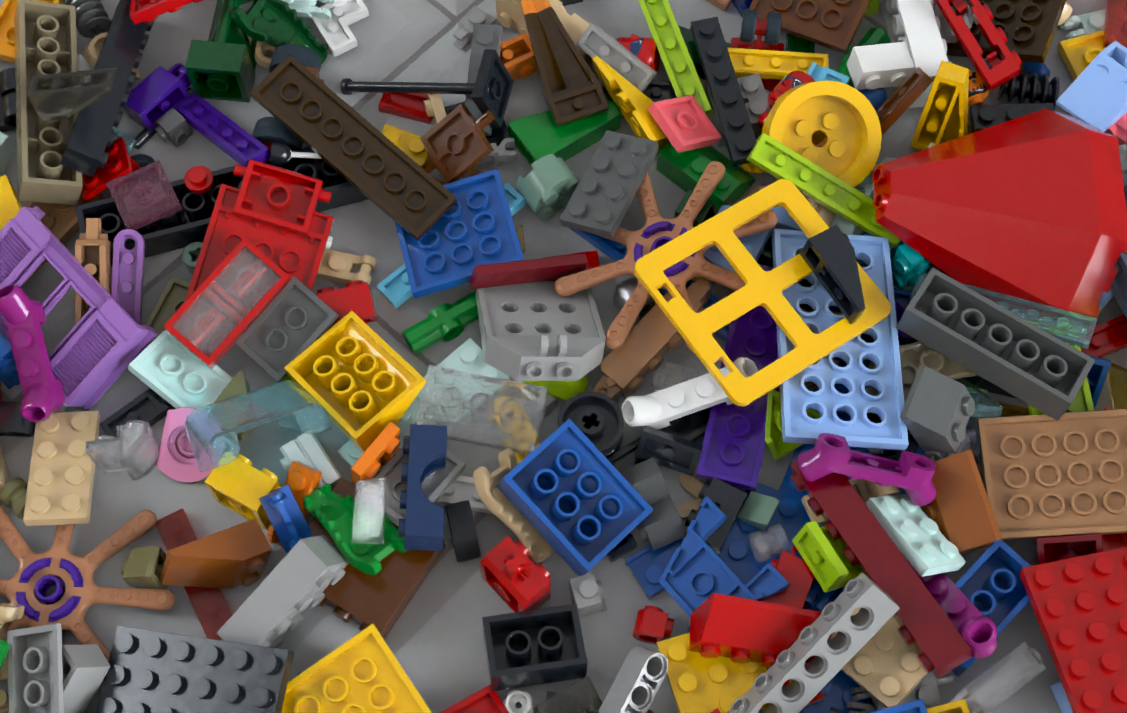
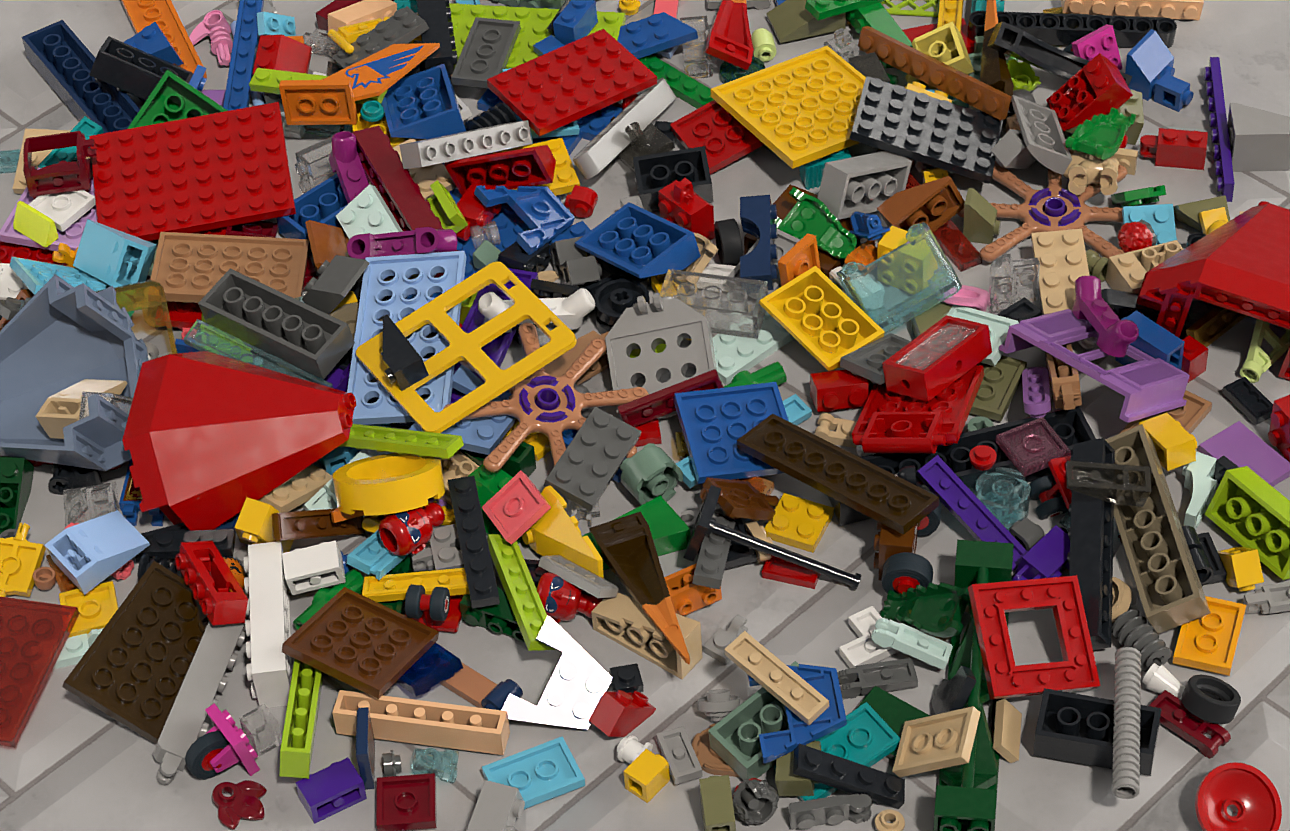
camera: 175 degrees left, 20 degrees down
clear slope [351,477,388,544] -> none
none -> clear light blue brick [975,467,1031,531]

